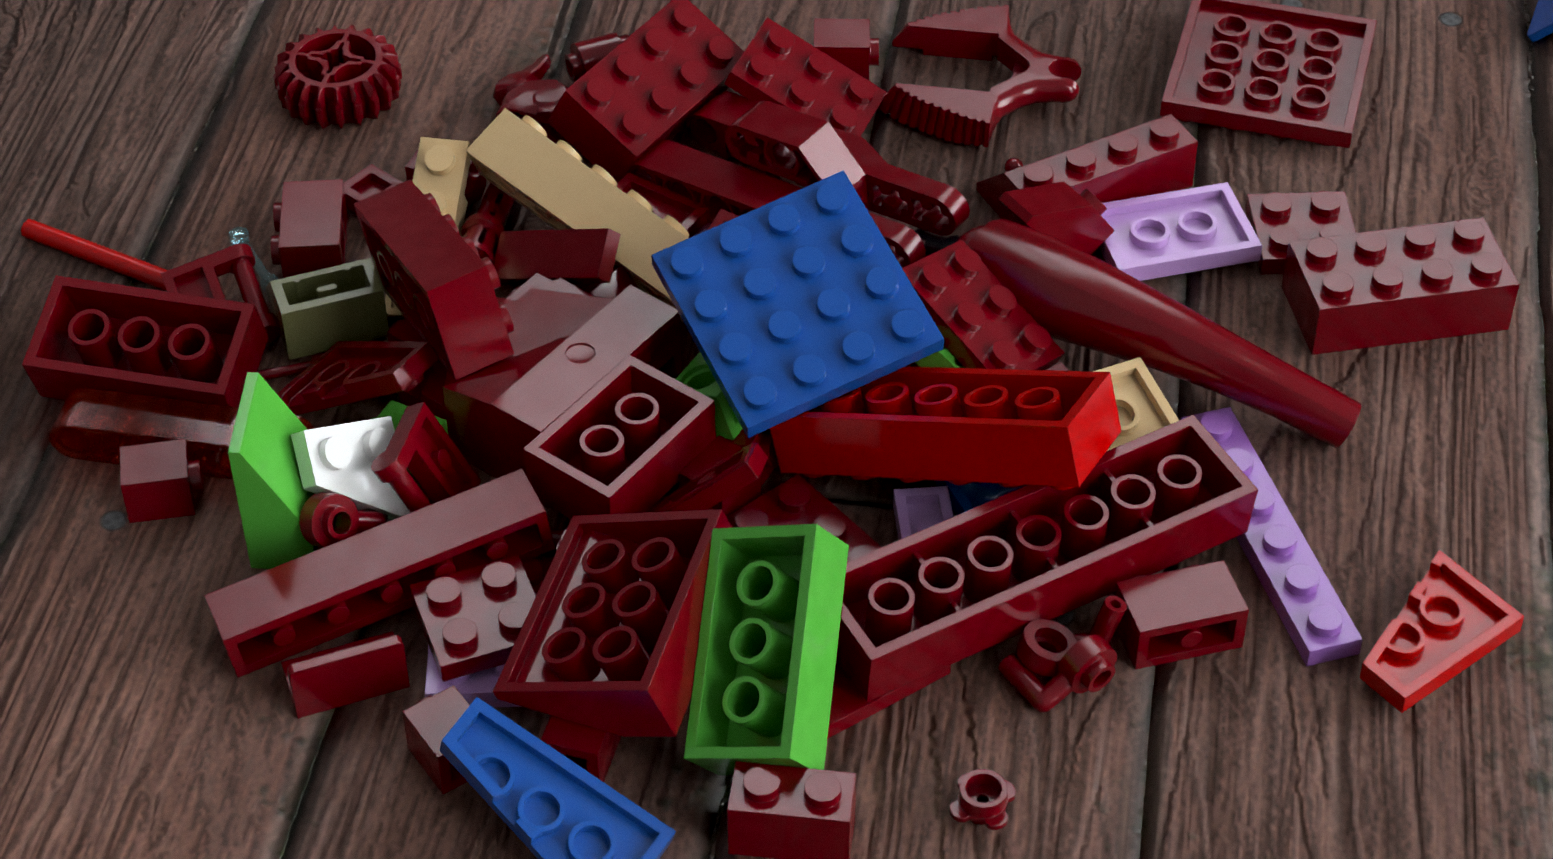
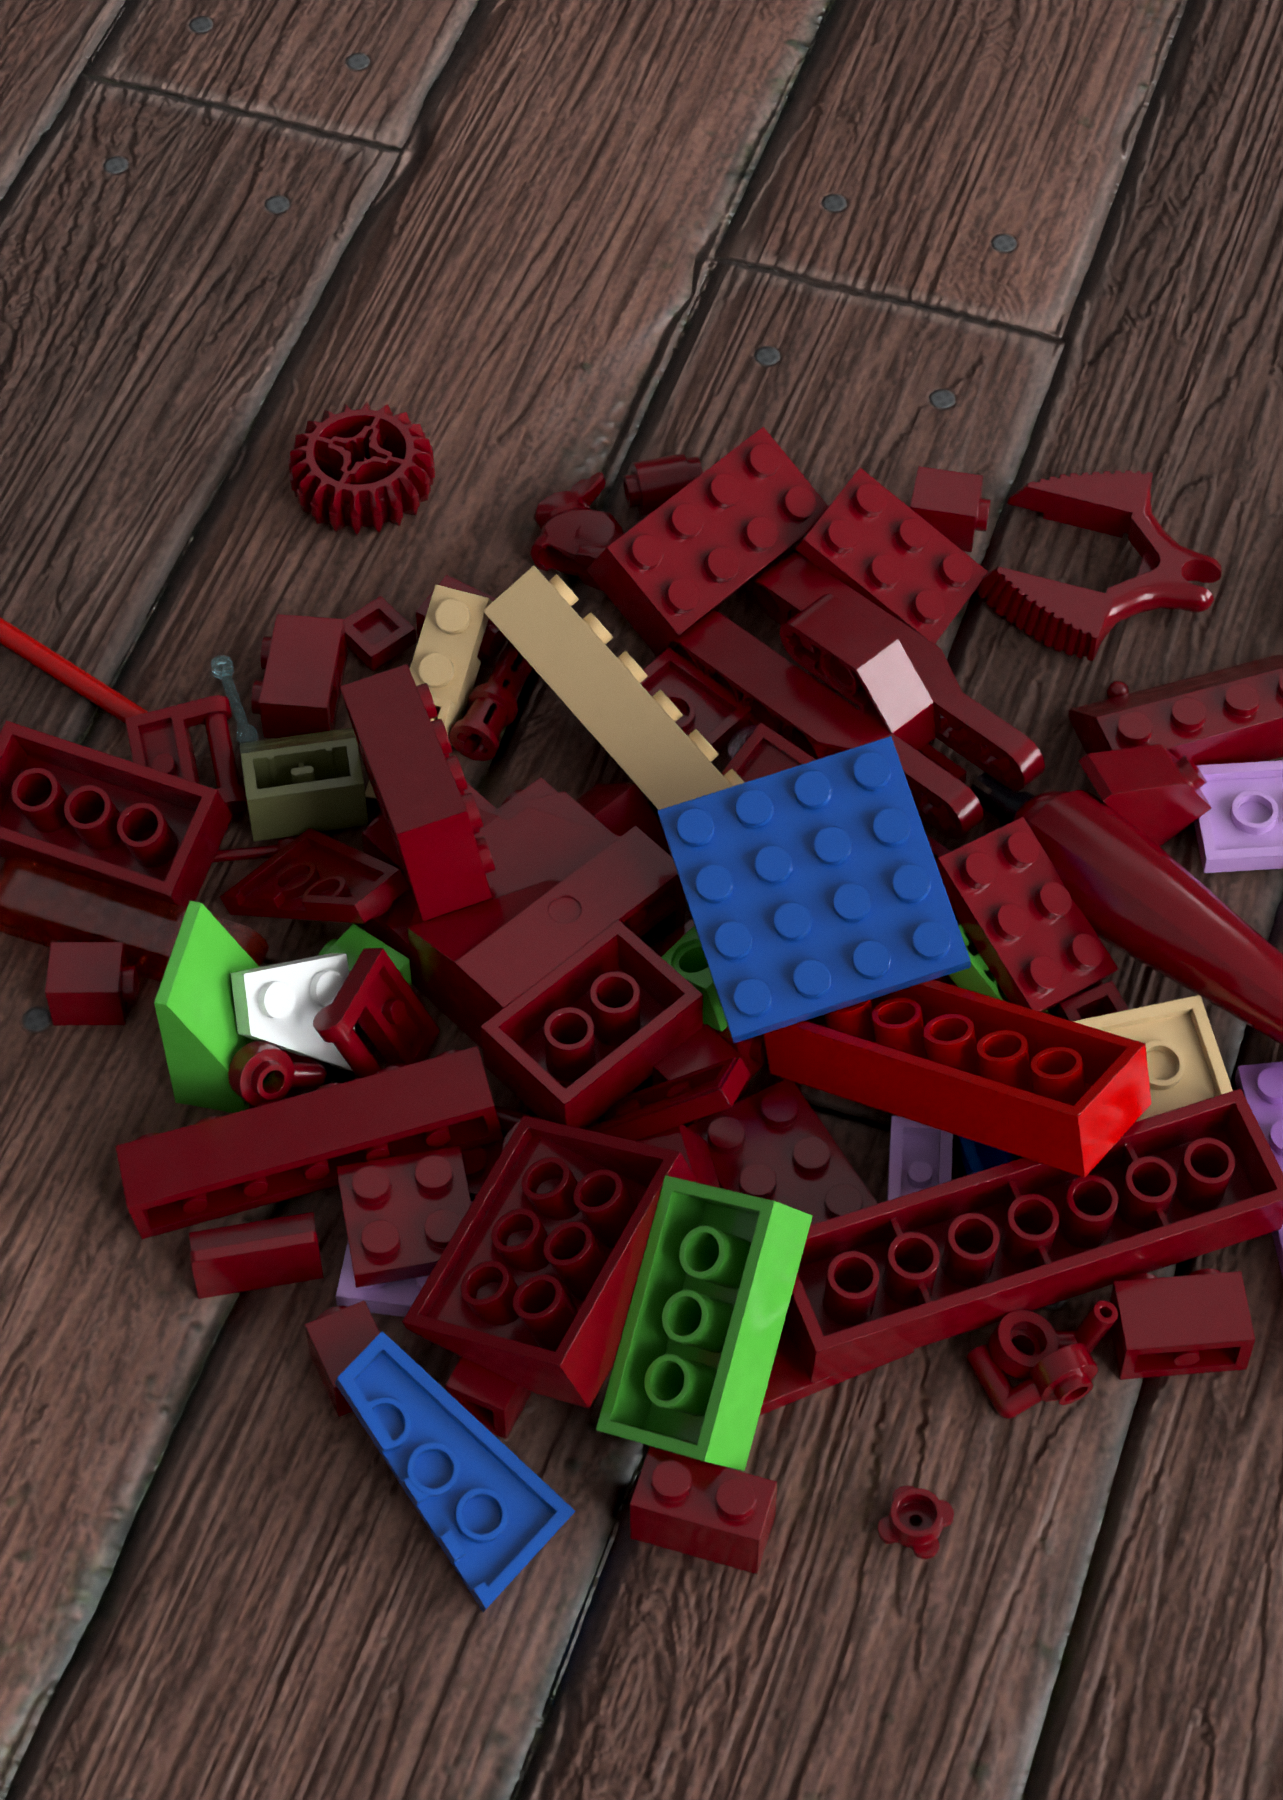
camera: 10 degrees right, 10 degrees up
dark red tile [494,228,621,284] -> none

